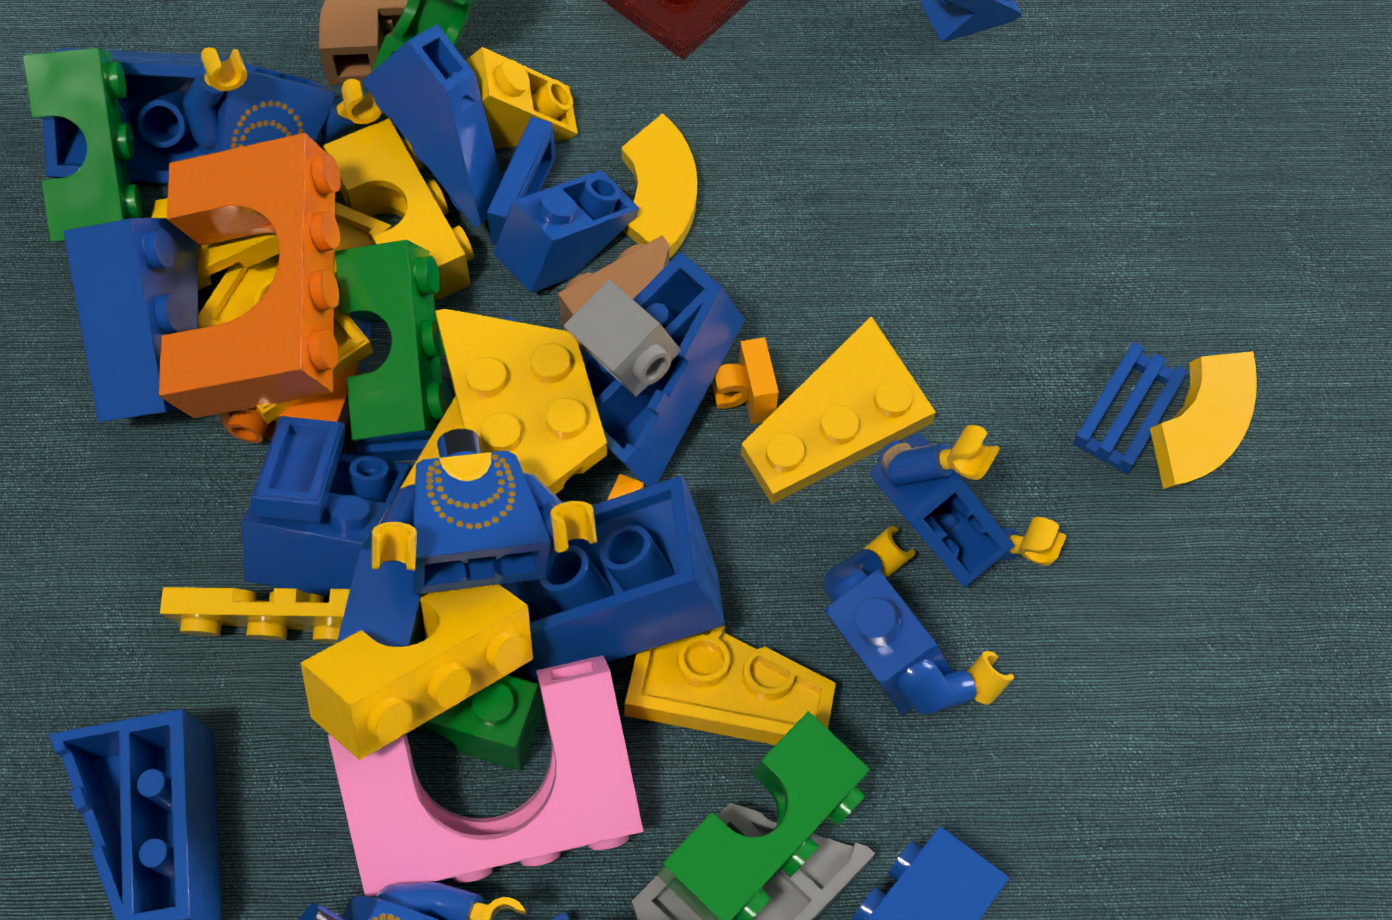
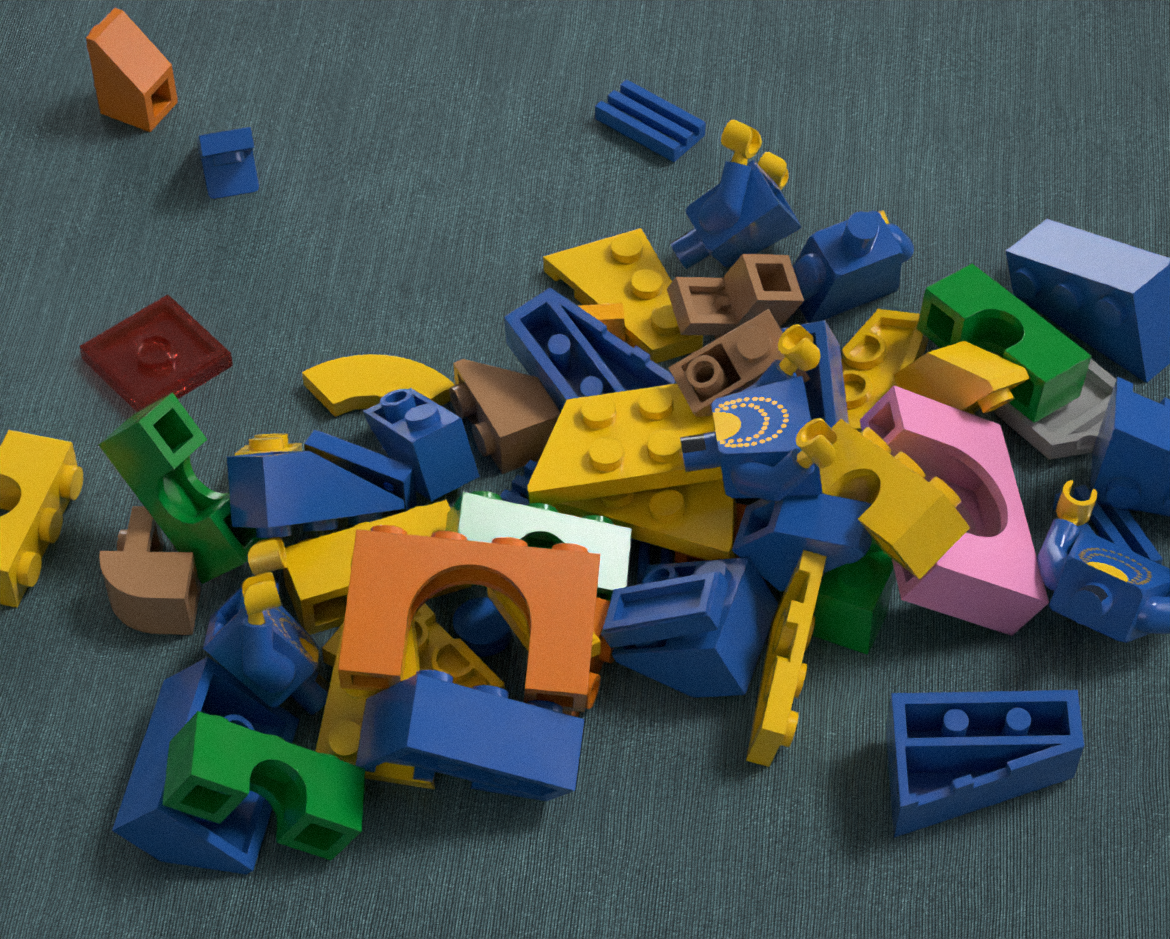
camera: 80 degrees left, 15 degrees down
light grey brick [564,279,682,397] -> none
yellow tile [1150,351,1257,489] -> none
none -> medium nougat brick [667,254,804,339]
none -> medium nougat slope [668,309,810,418]
none -> yellow slope [893,341,1030,416]

